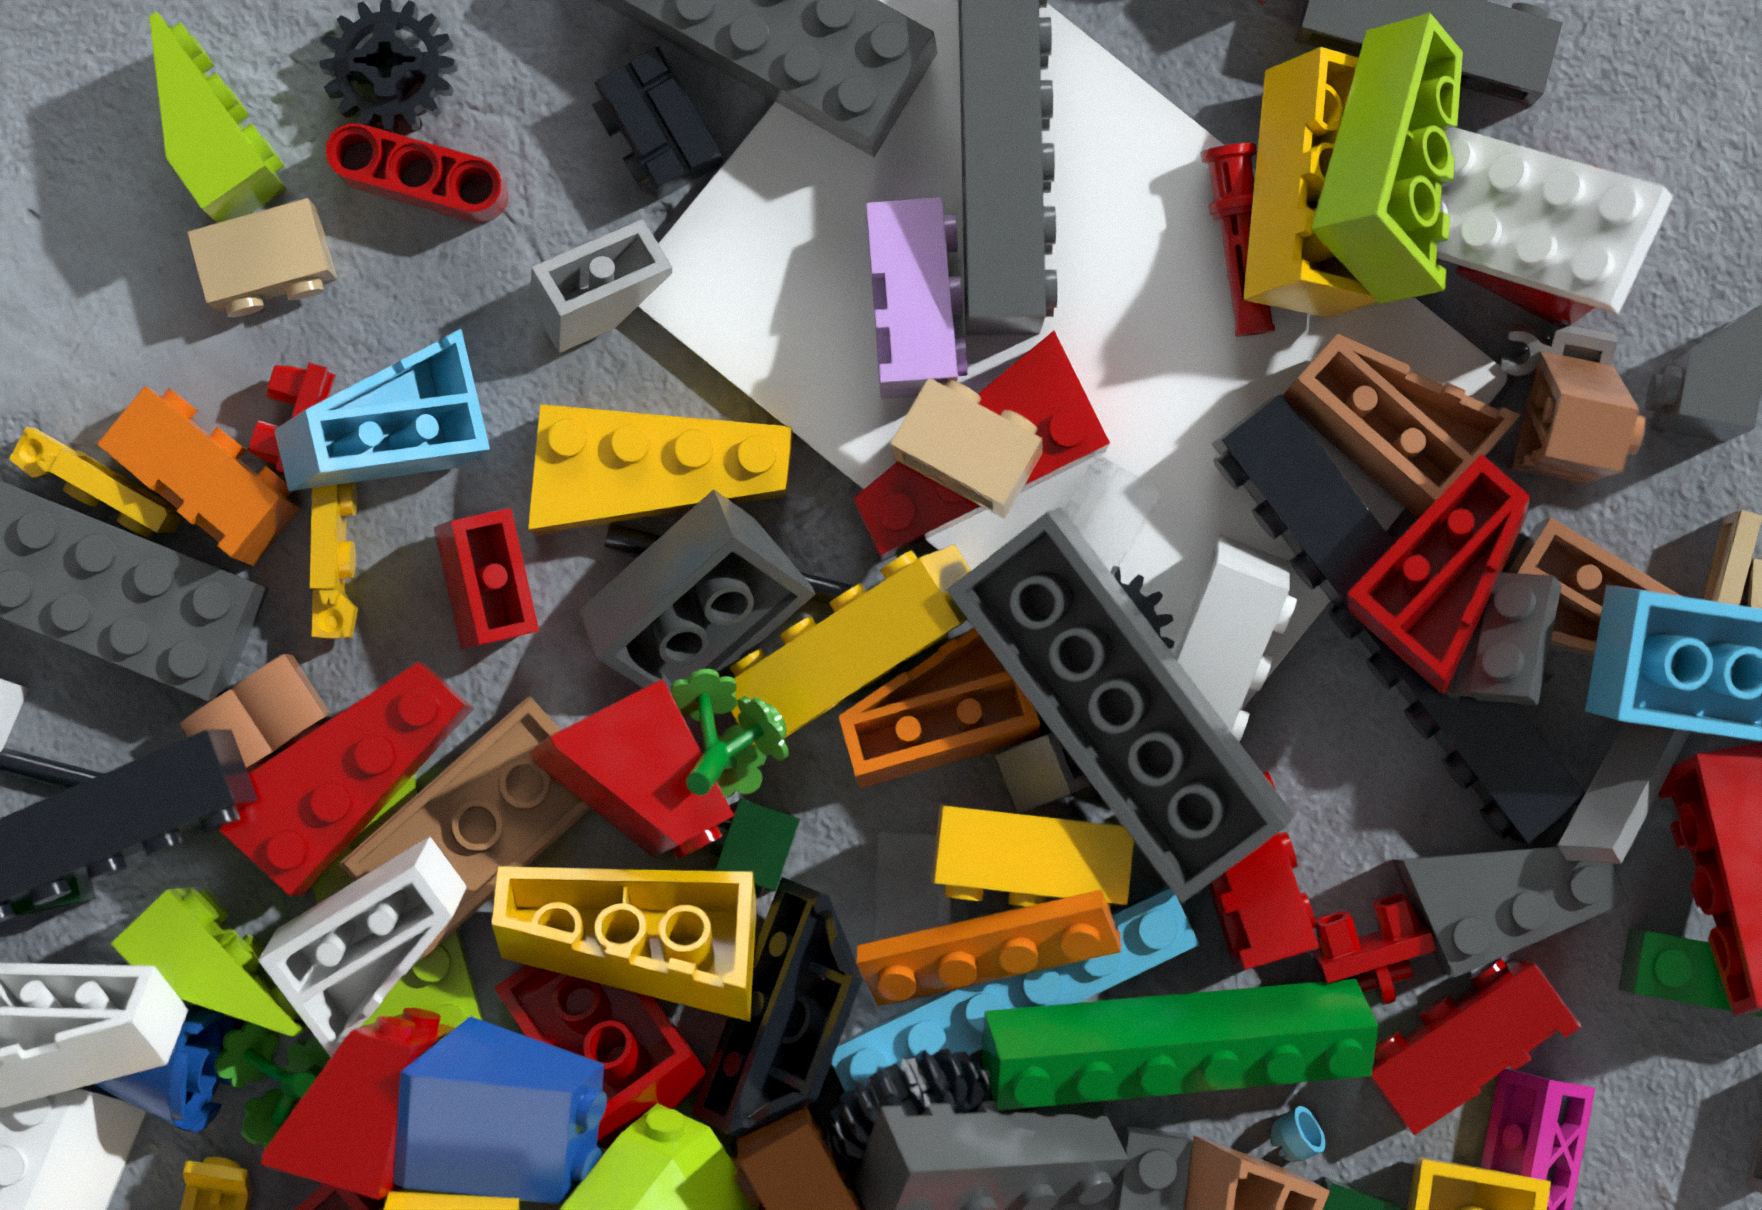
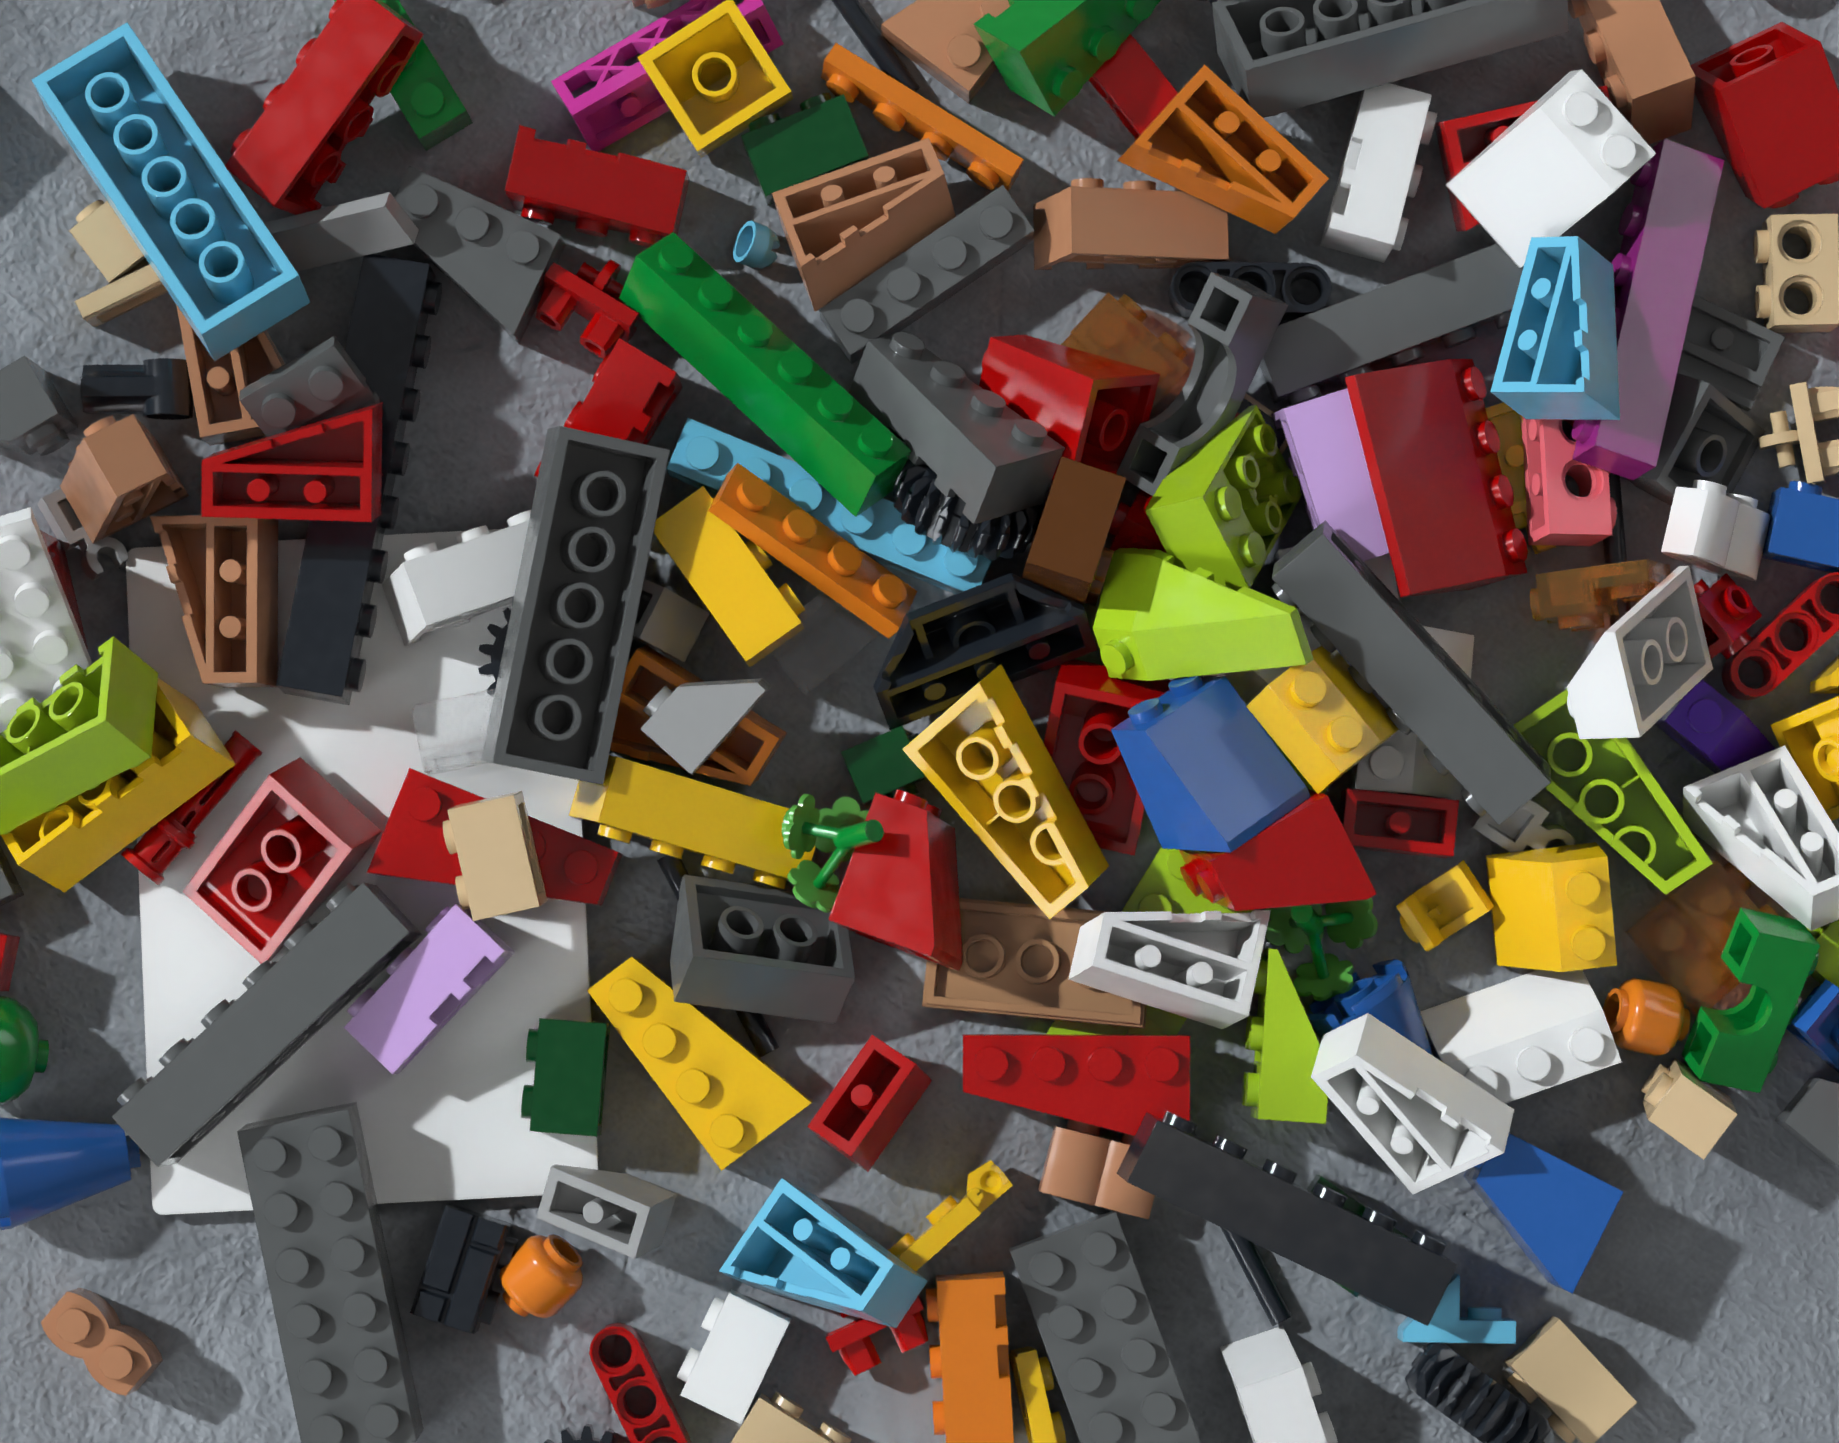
camera: 130 degrees left, 0 degrees up
none -> black piece [80,358,193,420]
none -> red slope [182,757,382,964]
none -> orange head [500,1234,583,1318]
none -> dark green brick [521,1018,611,1137]
none -> light grey slope [641,678,772,774]
none -> white brick [676,1289,792,1424]

